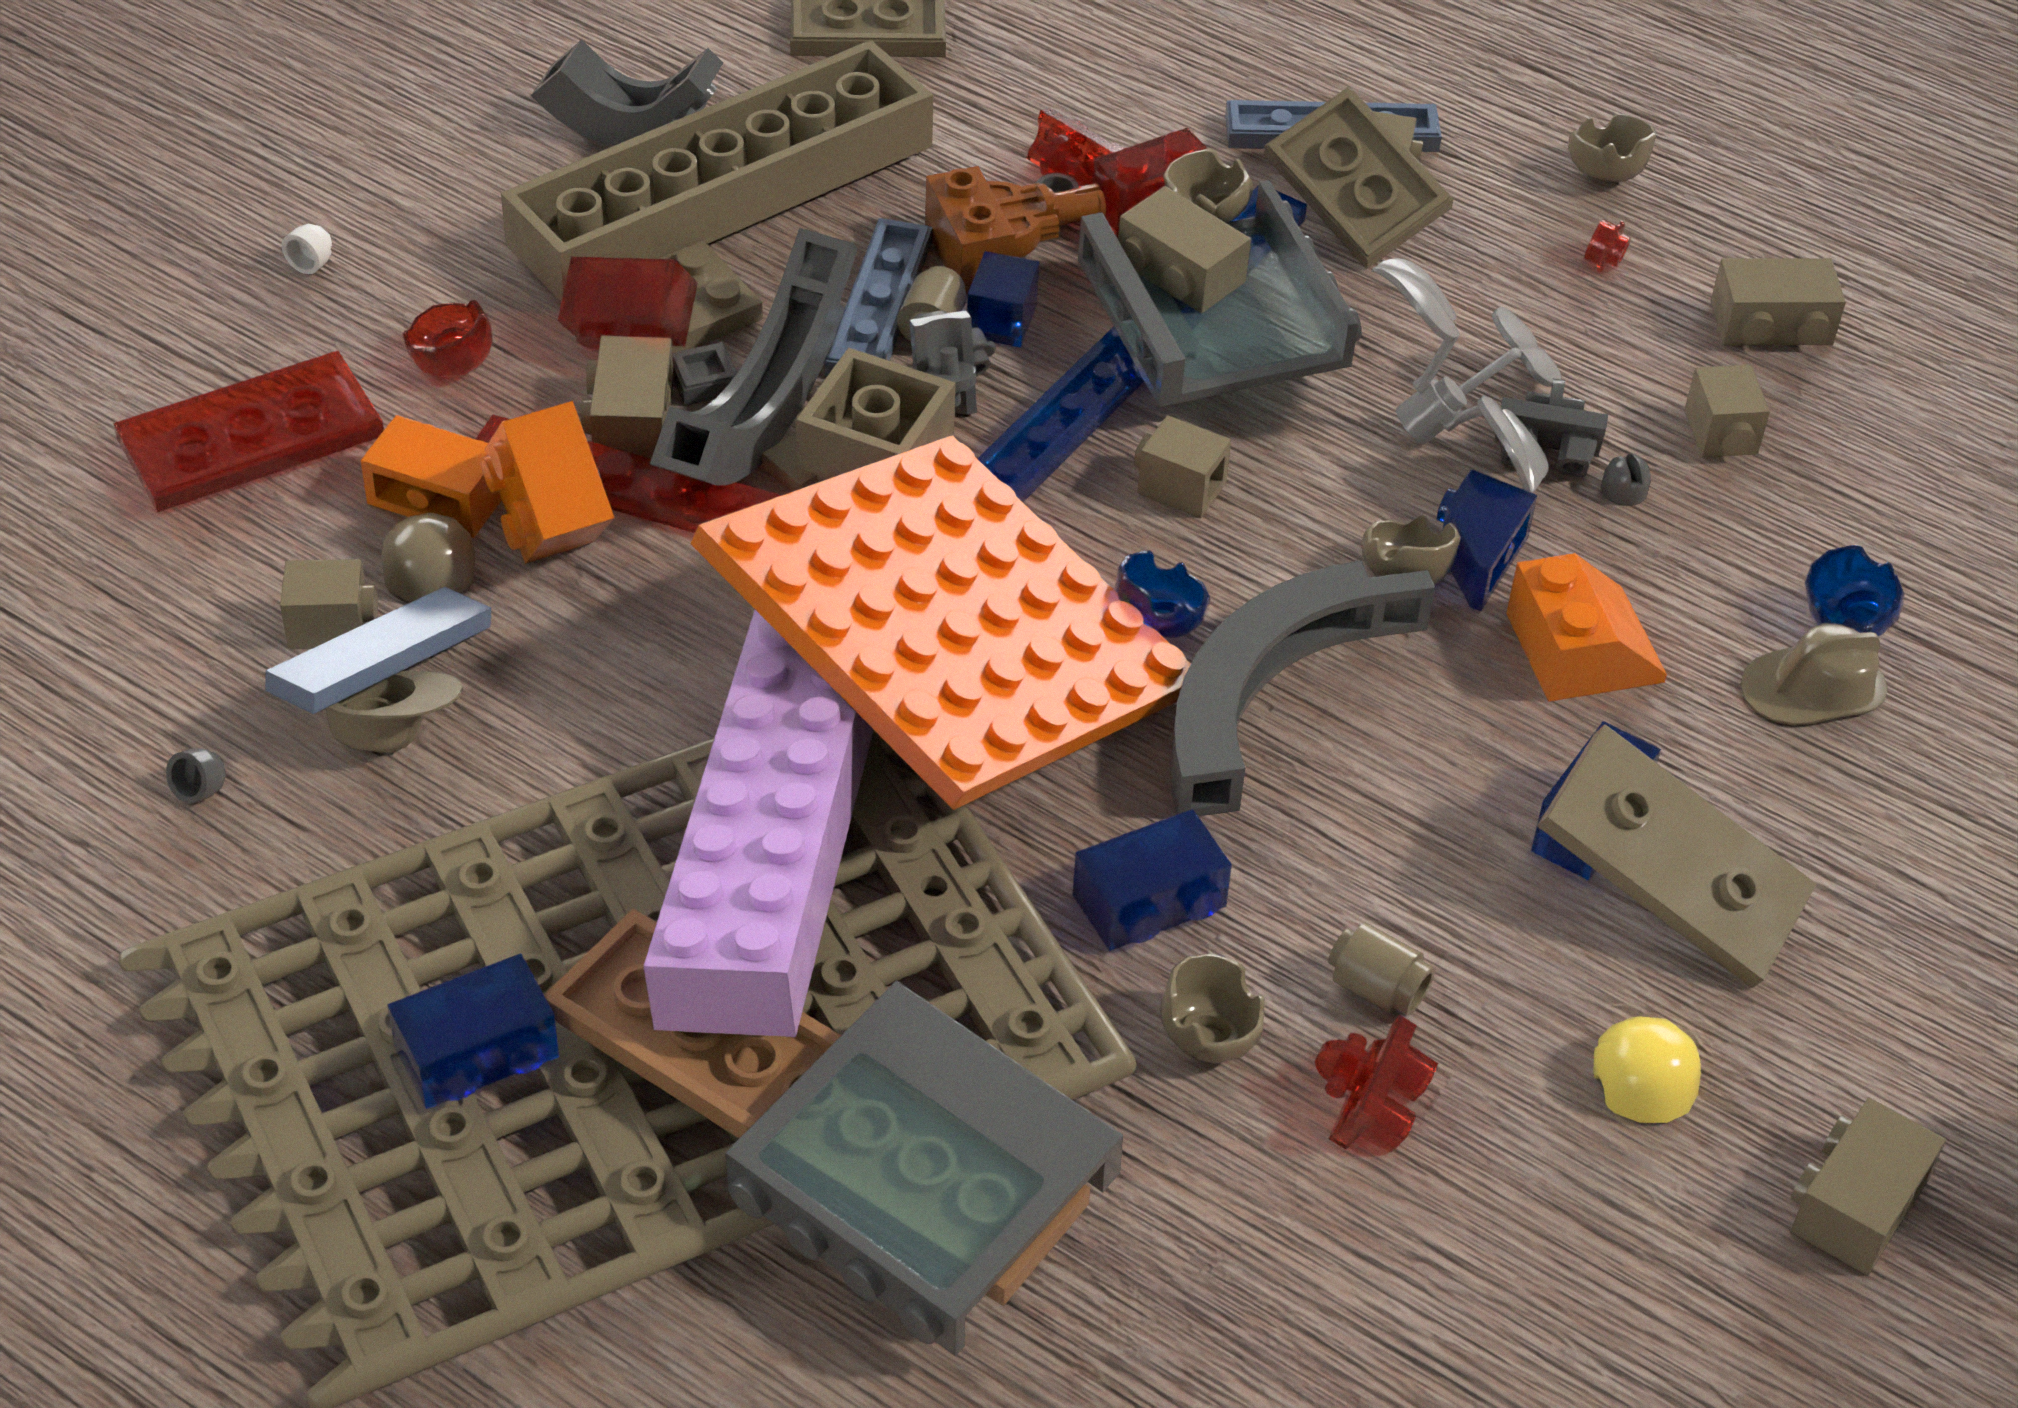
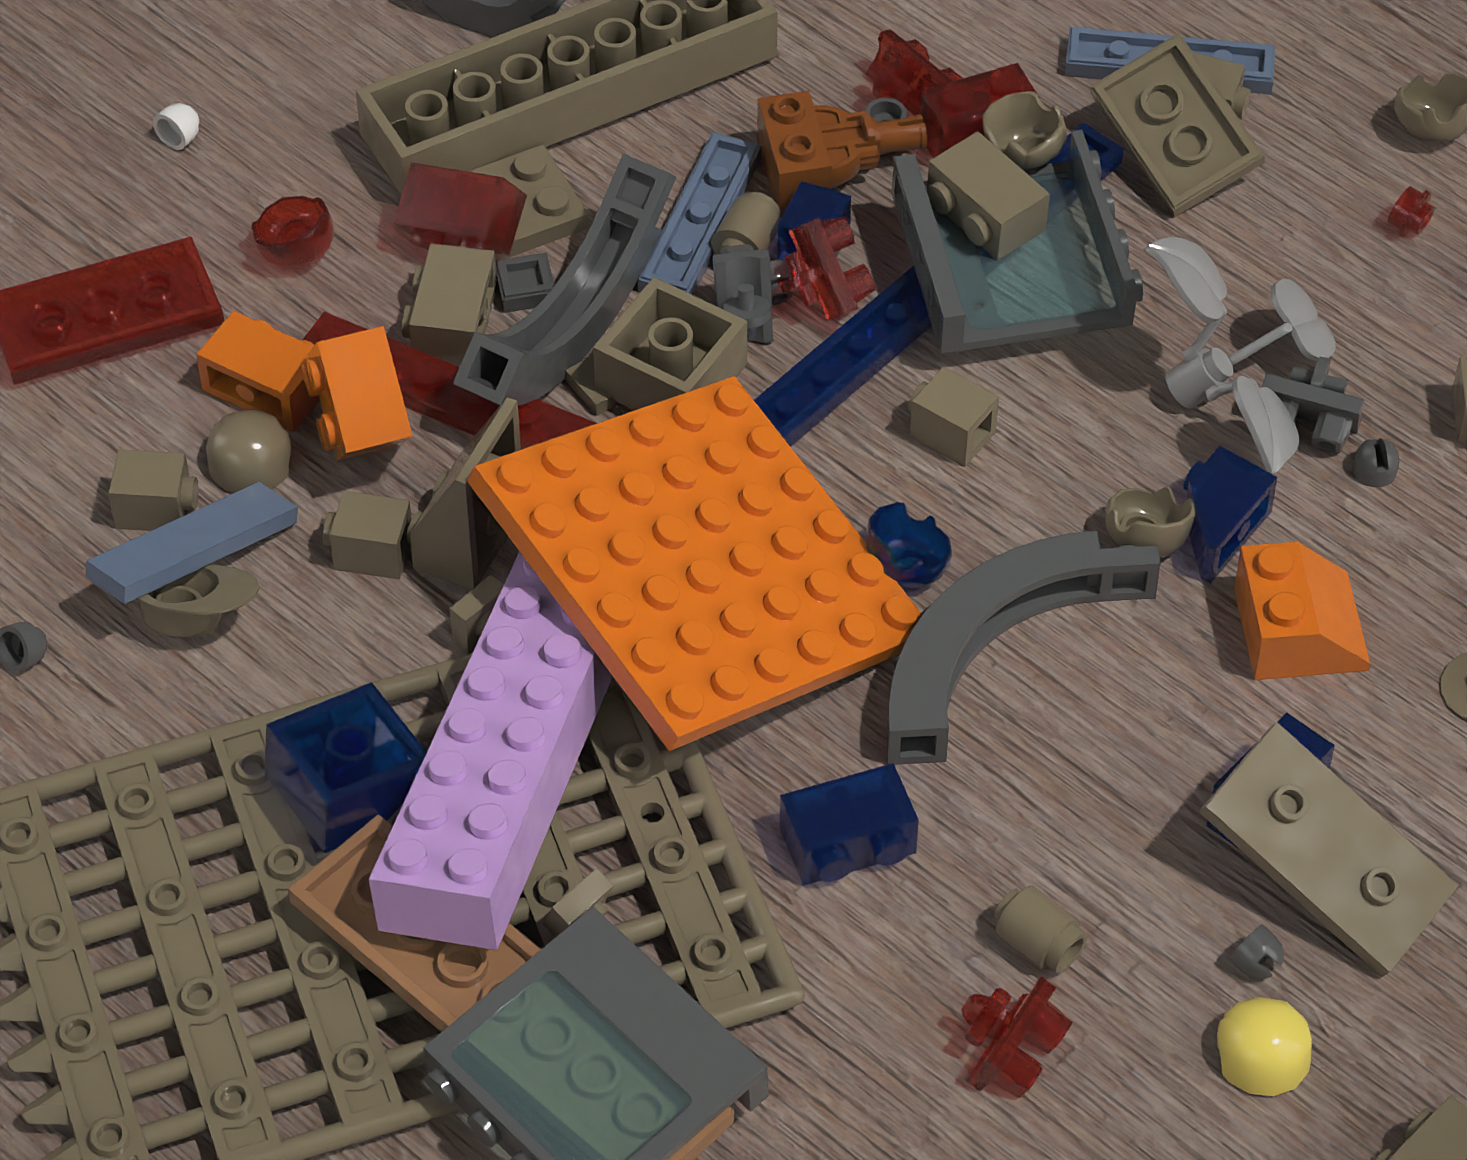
camera: 10 degrees right, 5 degrees up
clear blue brick [387,953,559,1109] -> none
dark tan hair [1160,953,1265,1064] -> none
none -> clear blue slope [264,682,427,853]
none -> dark tan brick [323,490,412,579]
none -> dark tan slope [406,397,521,590]
none -> dark tan plate [449,575,504,655]
none -> dark tan plate [543,868,614,938]
none -> clear red hips [778,217,876,320]
none -> dark grey hinge [1229,924,1284,979]

